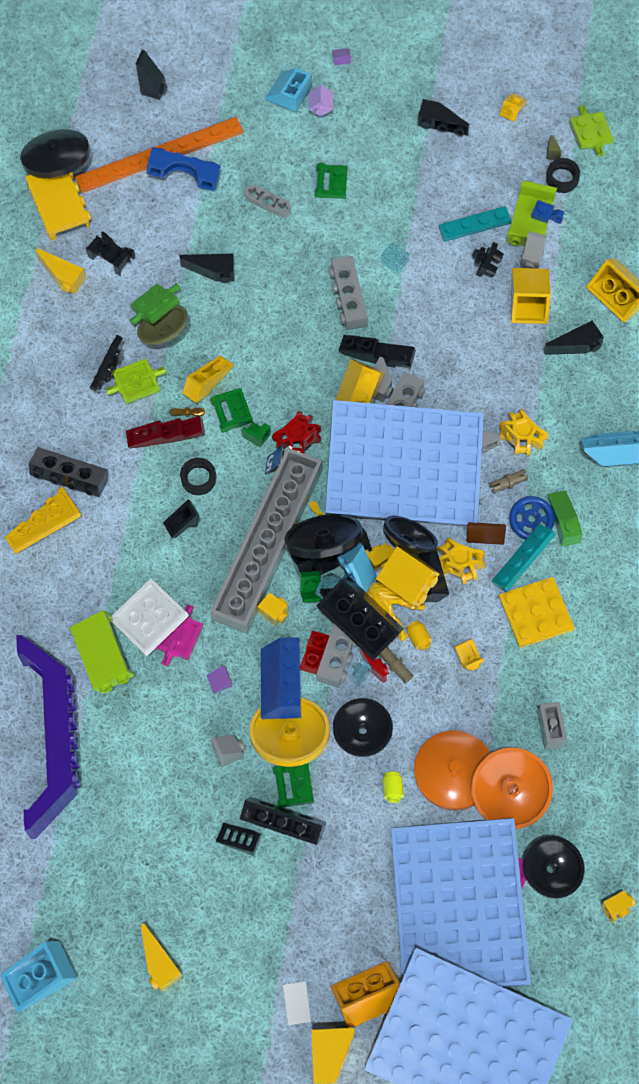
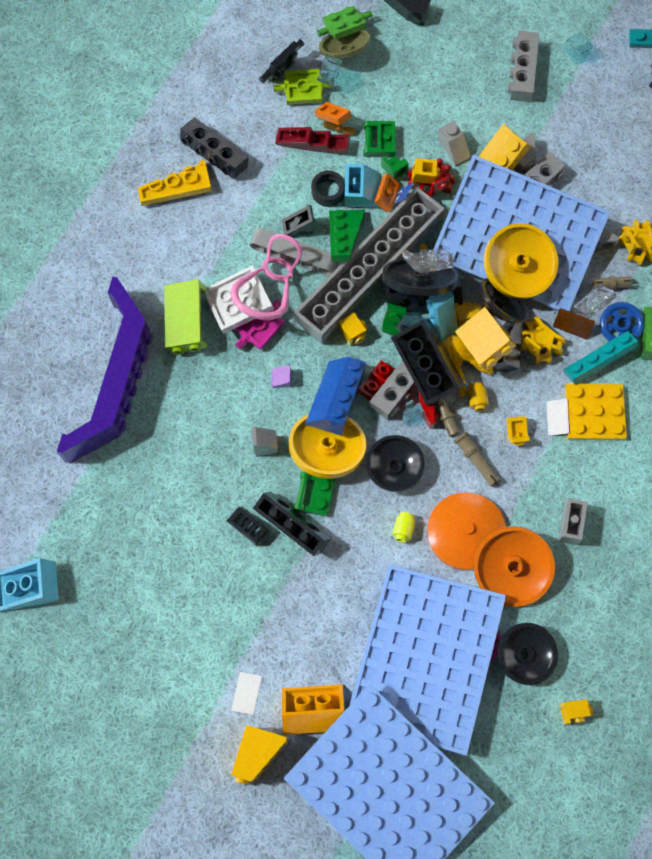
camera: 20 degrees right, 5 degrees up
yellow slope [140,923,183,992] -> none
yellow slope [182,355,234,403] -> none
black slope [339,335,416,368] -> none
none -> bright pink animal [230,234,302,320]
none -> light grey beam [249,228,338,277]
none -> orange plate [314,102,352,125]
none -> clear light blue panel [317,55,342,86]
none -> green wing [329,209,365,262]
none -> medium azure slope [345,164,381,208]
none -> orange plate [374,173,400,213]
none -> clear slope [402,249,453,274]
none -> yellow brick [412,158,440,184]
none -> light grey slope [437,121,471,166]
none -> dark tan pin [453,432,500,487]
none -> yellow dish [484,223,558,299]
none -> white sticker [547,399,569,436]
none -> clear bracket [572,284,616,319]

